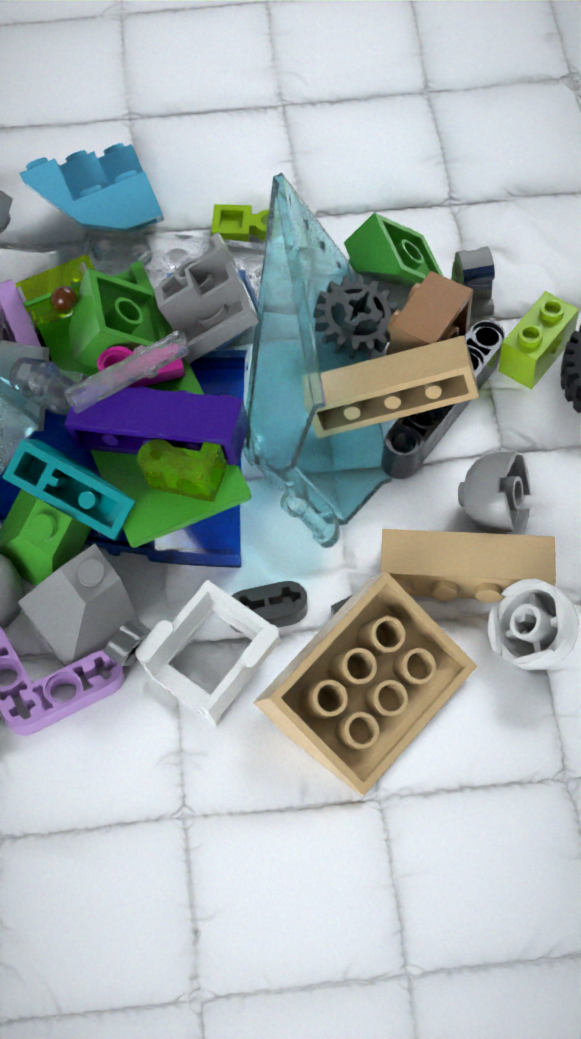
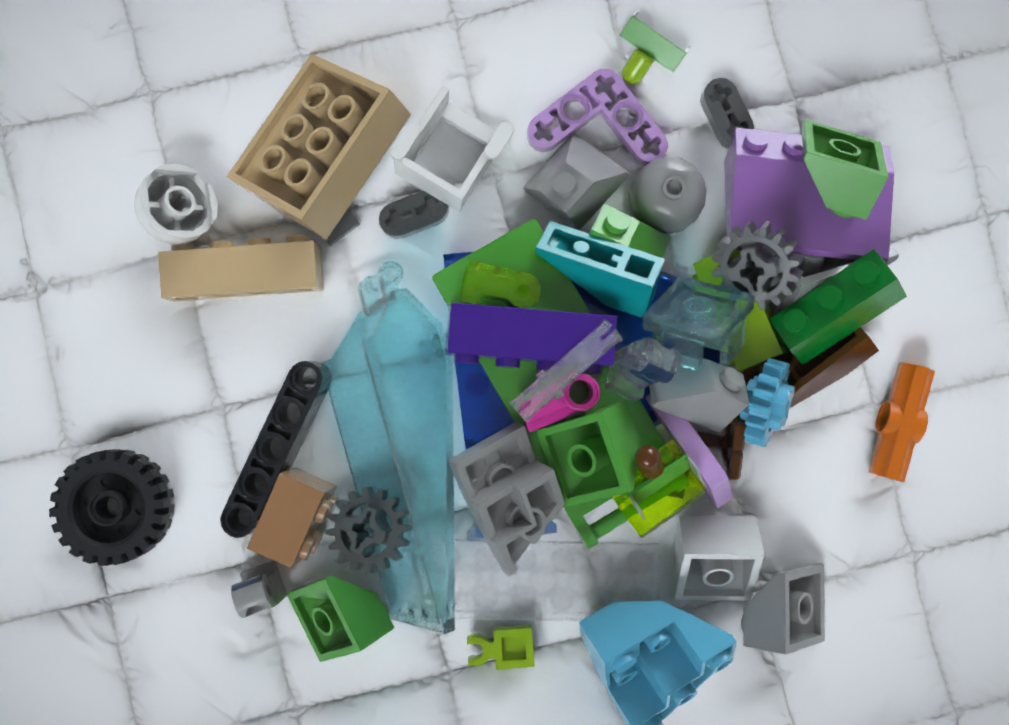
camera: 170 degrees right, 30 degrees up
dark grey beam [104,620,151,667] -> none
tan brick [304,335,479,439] -> none
light grey cylinder [458,451,531,535] -> none
lime brick [498,291,579,390] -> none

